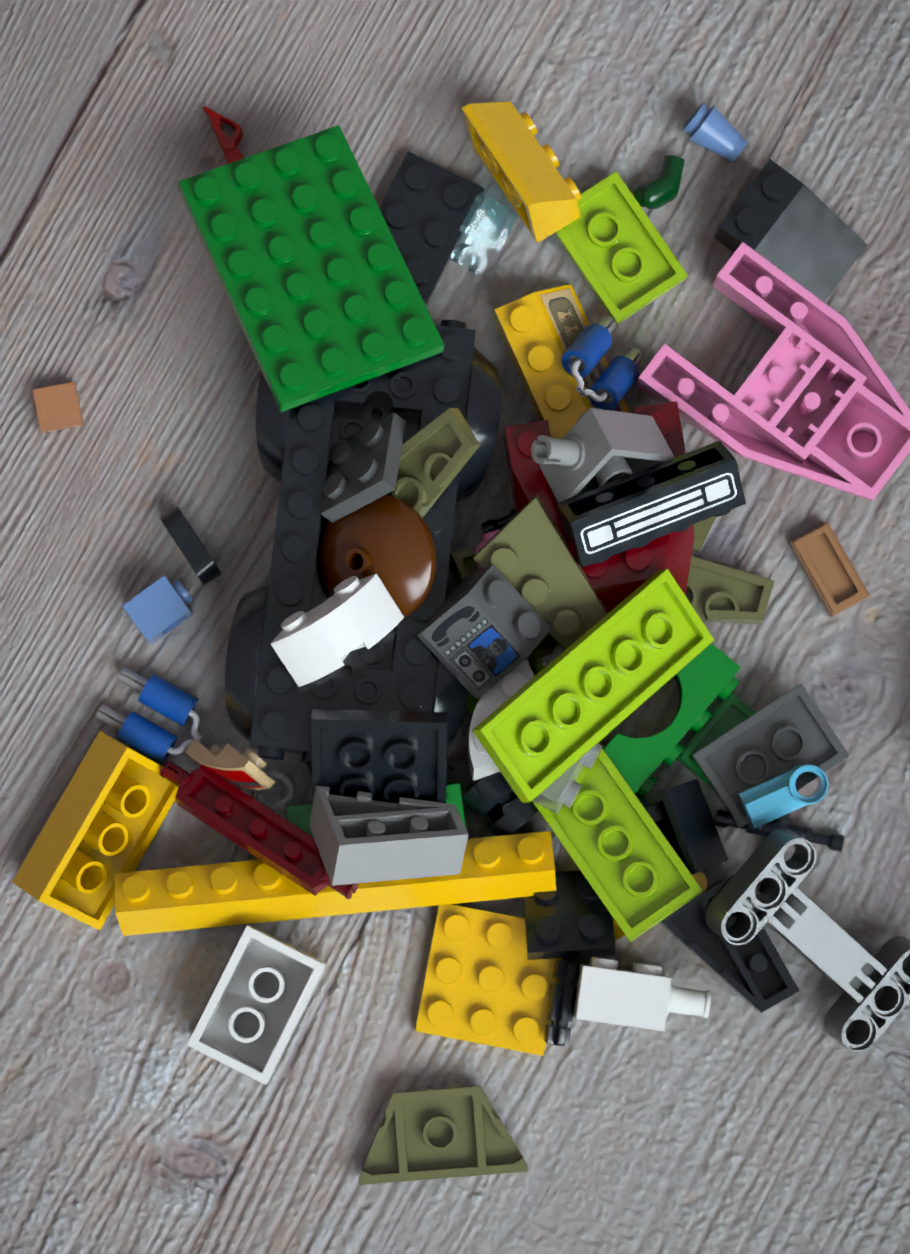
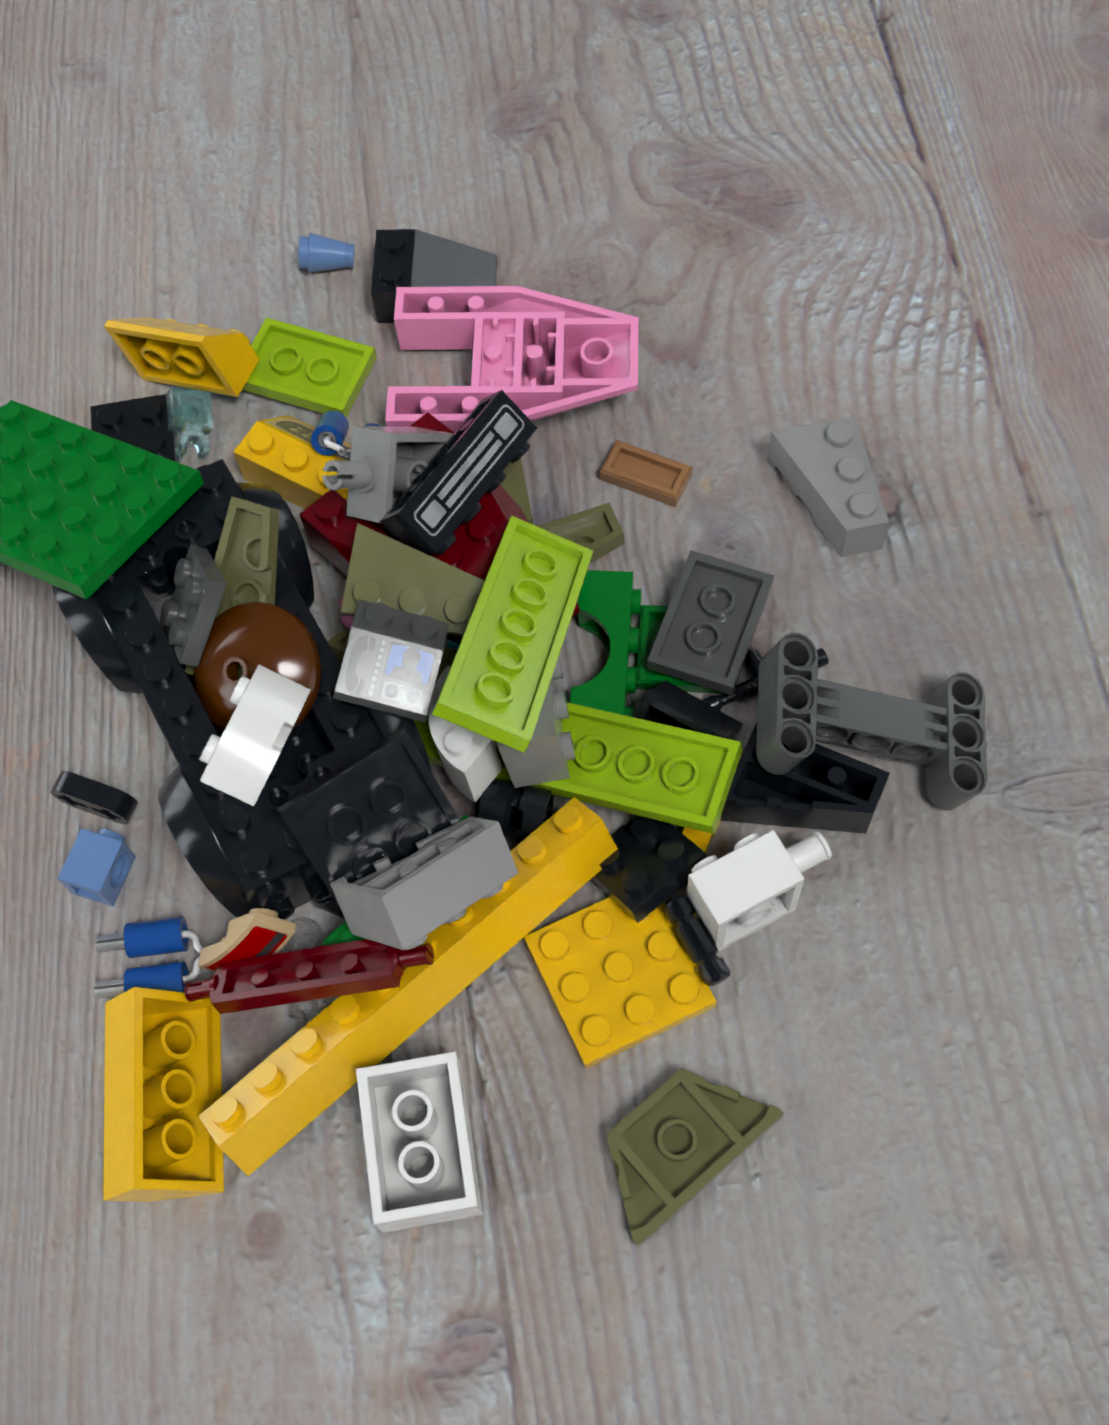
camera: 30 degrees left, 20 degrees down
dark green arm [634,155,685,210] -> none
medium azure piece [738,763,829,828] -> none

